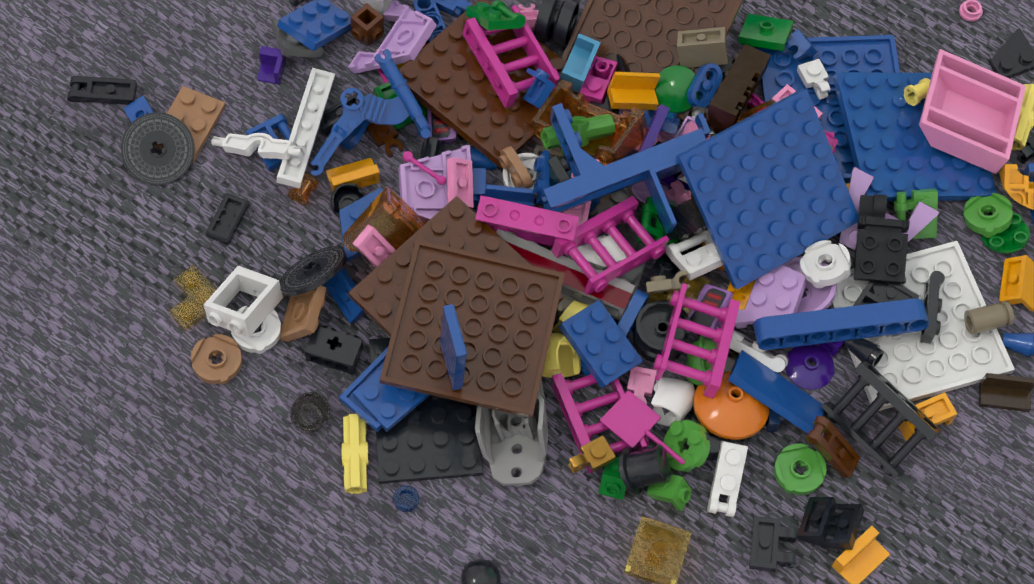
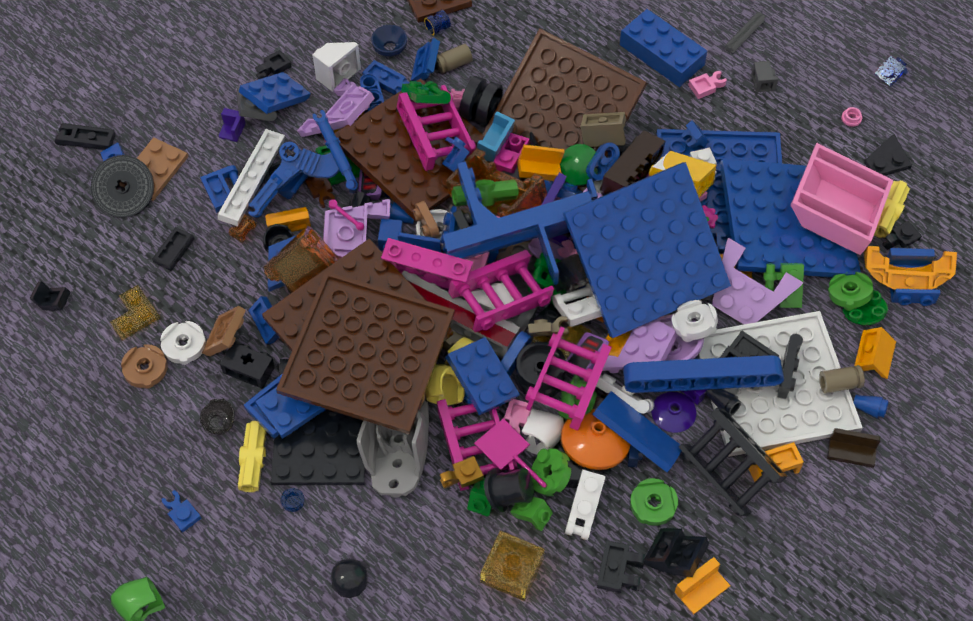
camera: 10 degrees right, 5 degrees down
white window [204,266,283,337] -> none
white piece [211,133,306,160] -> none
black piece [279,246,347,296] -> none
reddish brown brick [350,3,384,46] -> none
bright pink plate [352,224,395,267] -> none
blue tile [440,304,467,391] -> none
bright pink plate [447,157,474,209] -> none
green plate [738,13,794,51] -> none
reddish brown plate [806,416,860,478] -> none
black plate [854,194,910,284] -> none
light yellow bush [904,78,930,106] -> none
none -> black bracket [30,281,71,311]
none -> blue plate [162,490,201,533]
none -> yellow panel [649,151,716,197]

